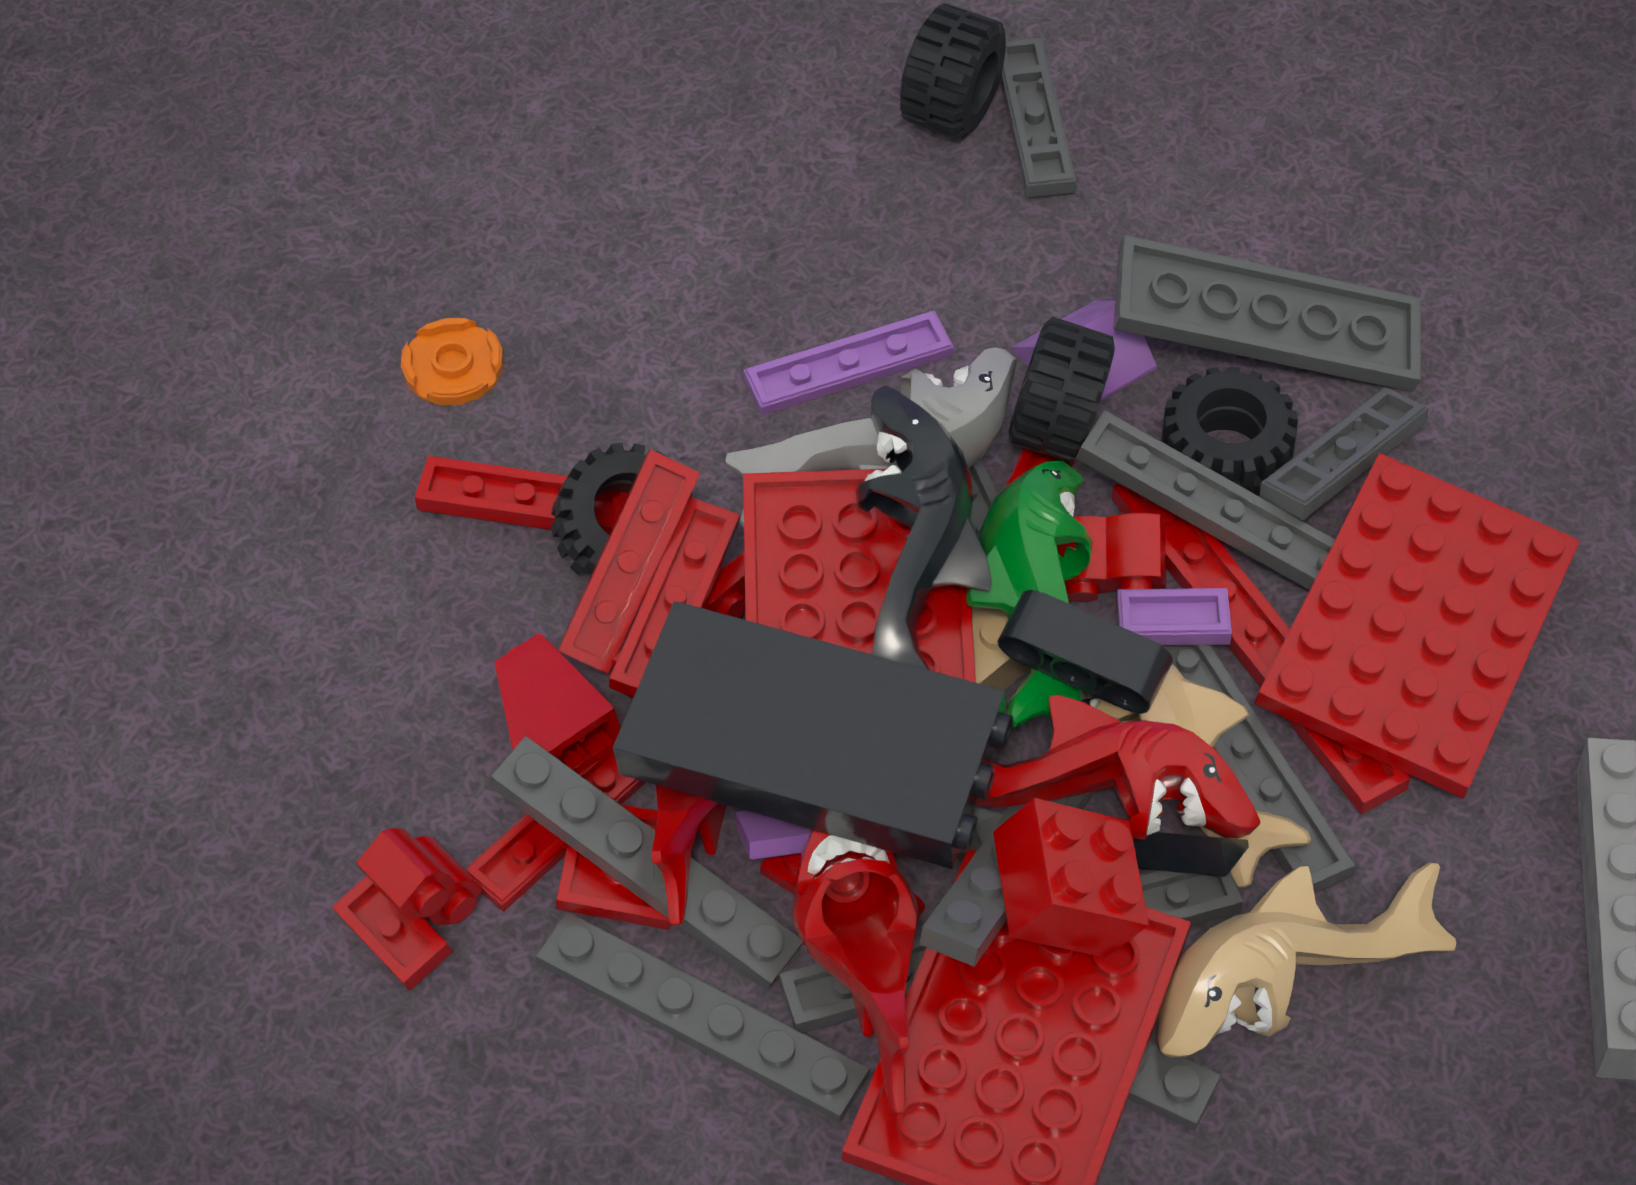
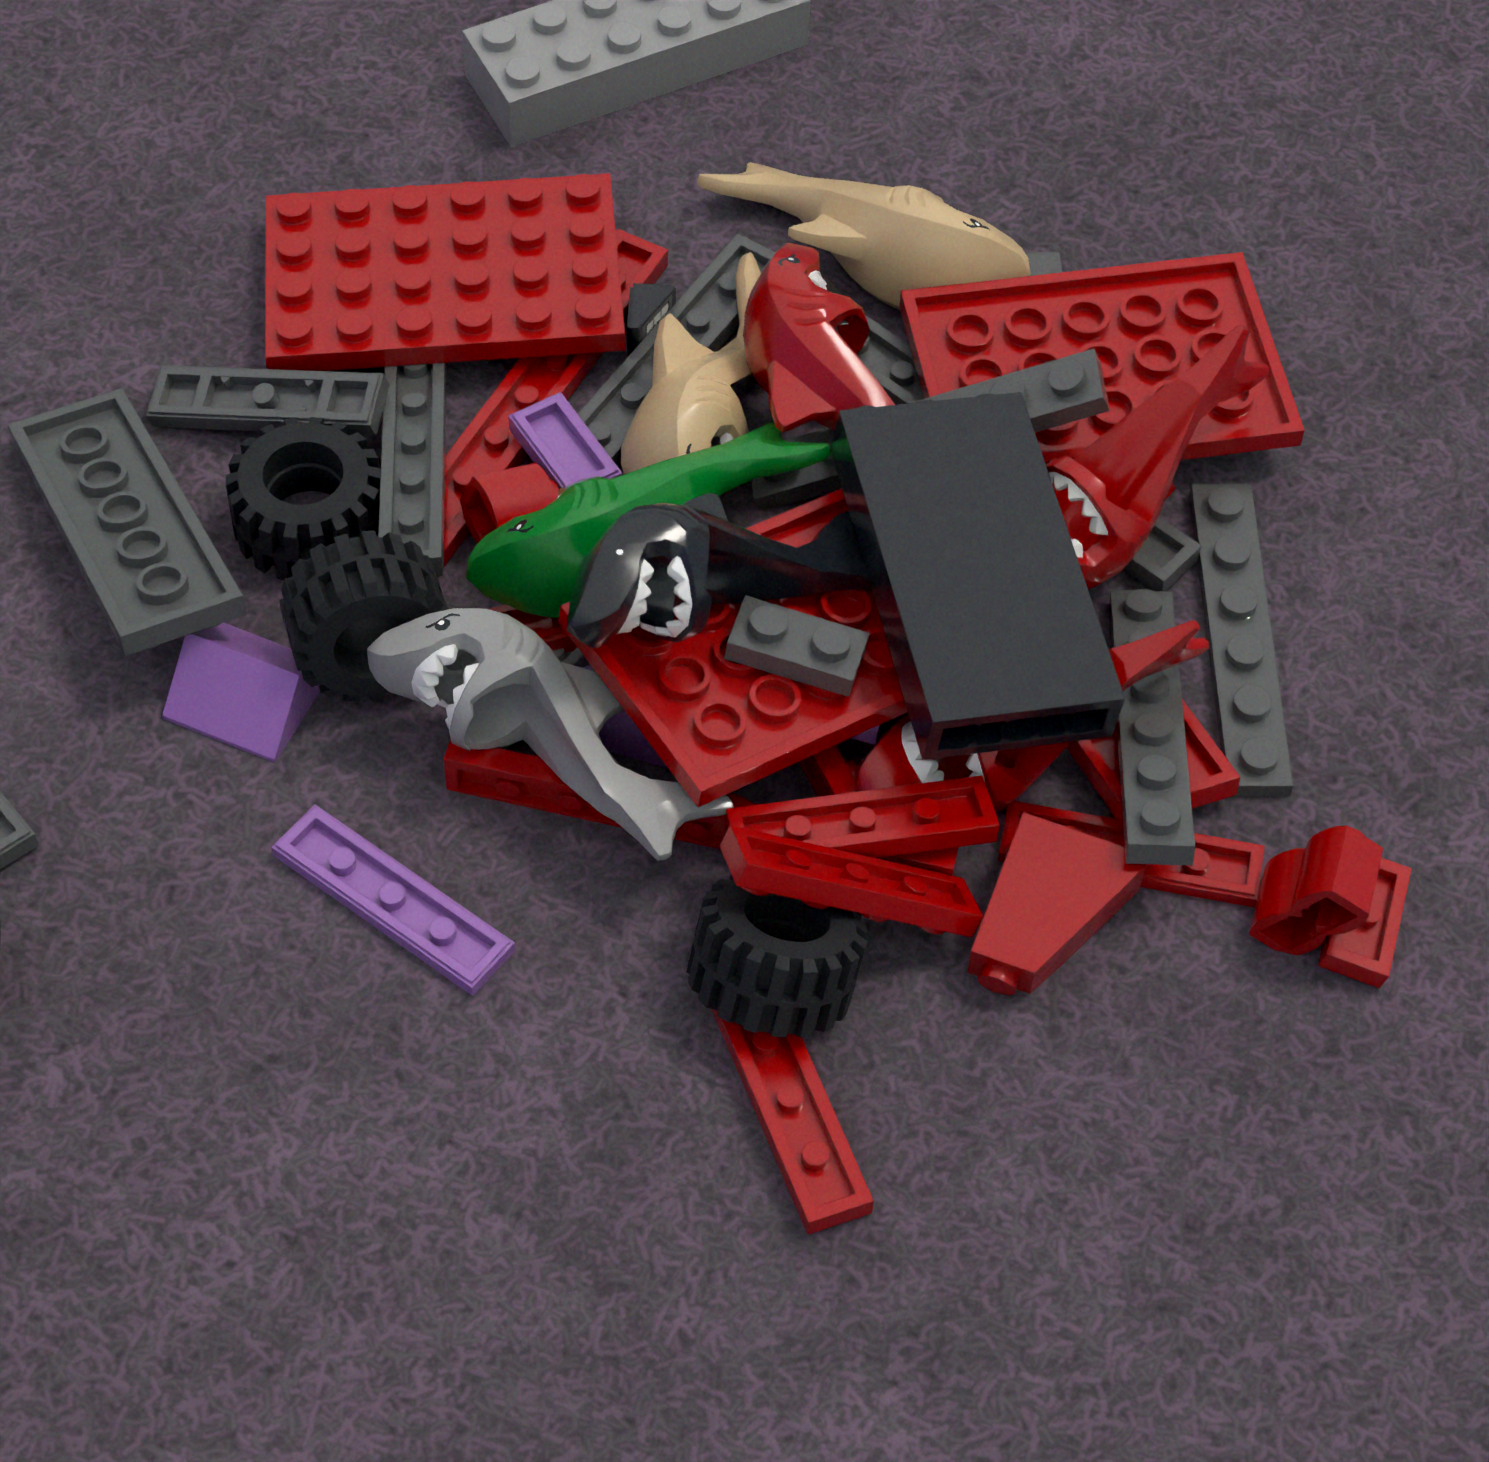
camera: 125 degrees left, 0 degrees up
orange tile [401,318,504,405] -> none
red brick [993,798,1149,958] -> none
black beam [997,590,1173,714] -> none
none -> black slope [627,283,676,357]
none -> dark grey plate [724,595,870,697]

